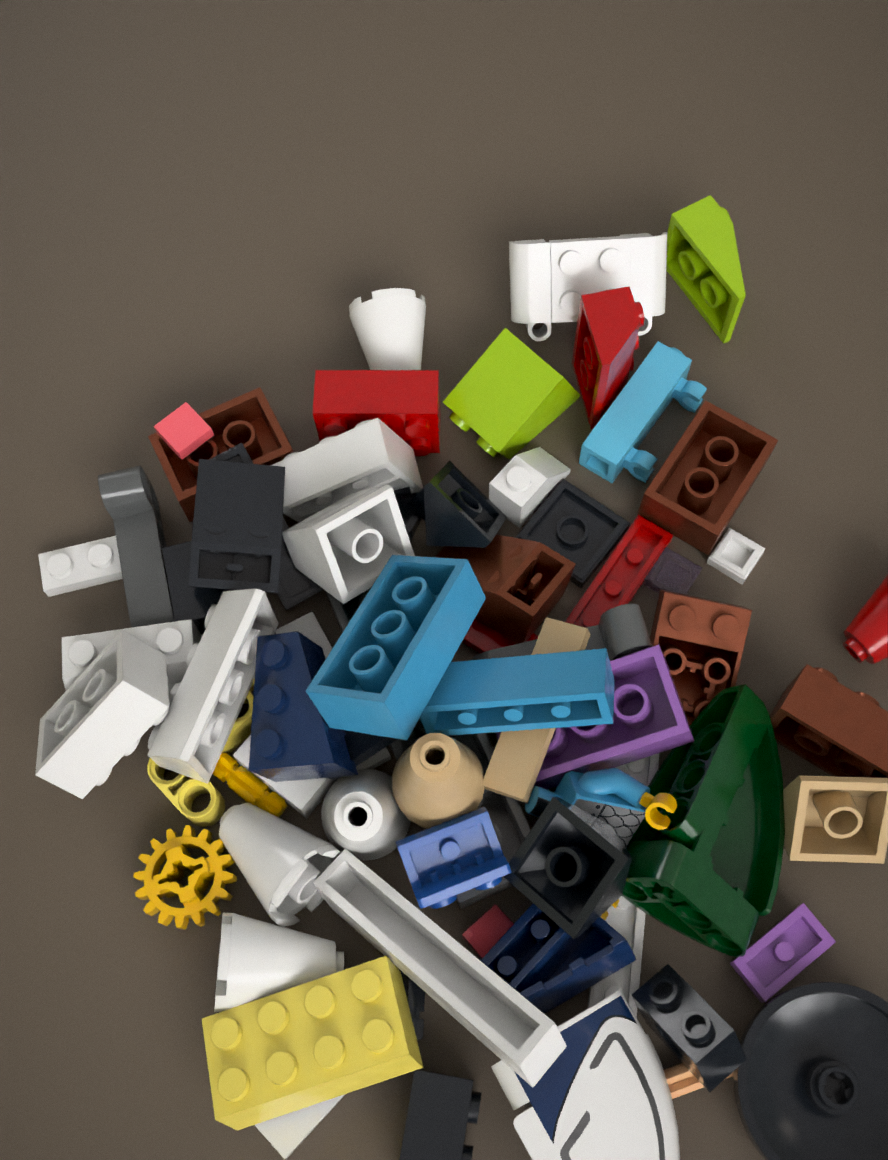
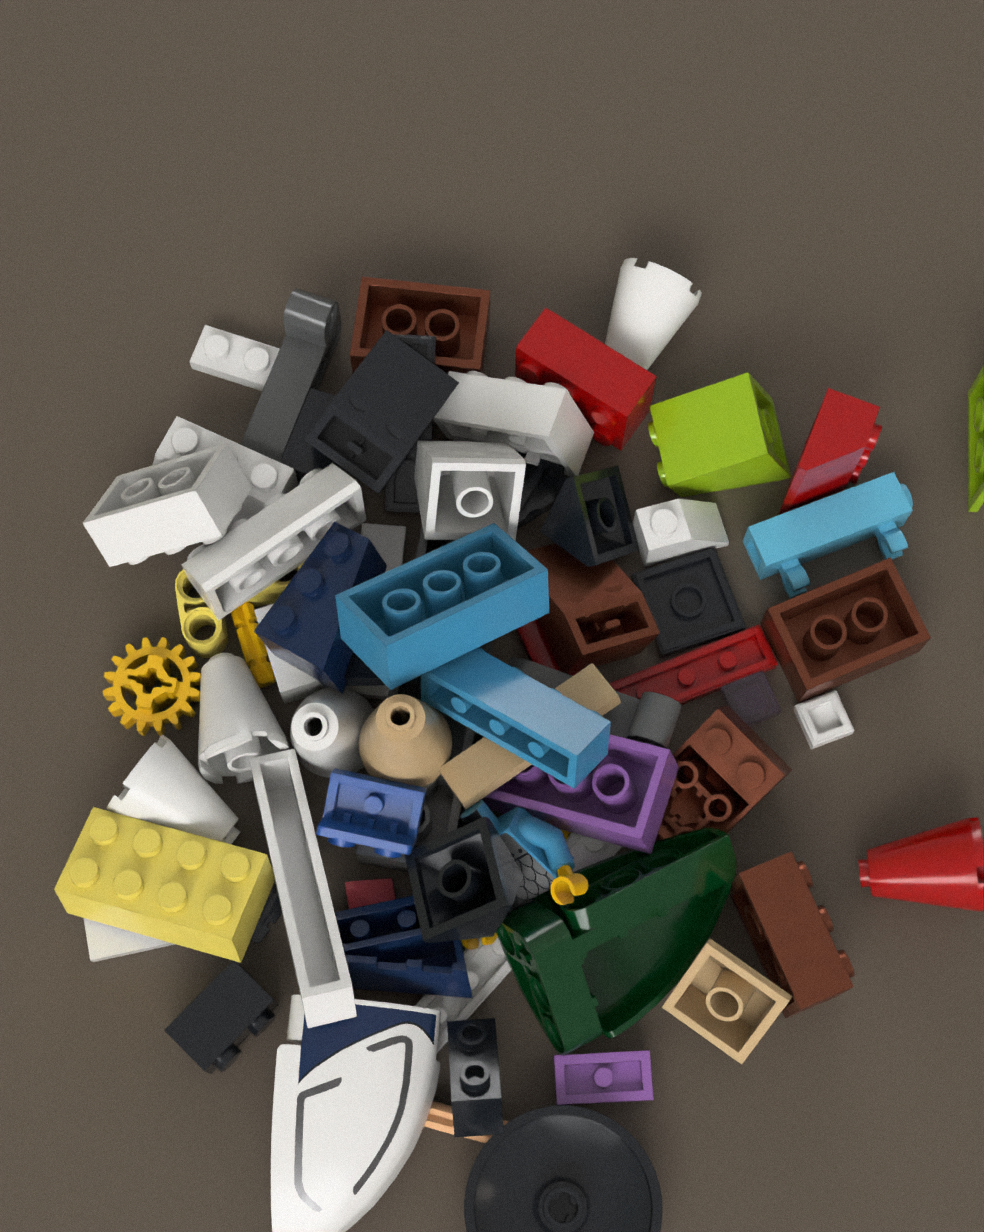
camera: 30 degrees right, 5 degrees up
coral tile [153,402,214,460] -> none
white container [509,232,667,341] -> none

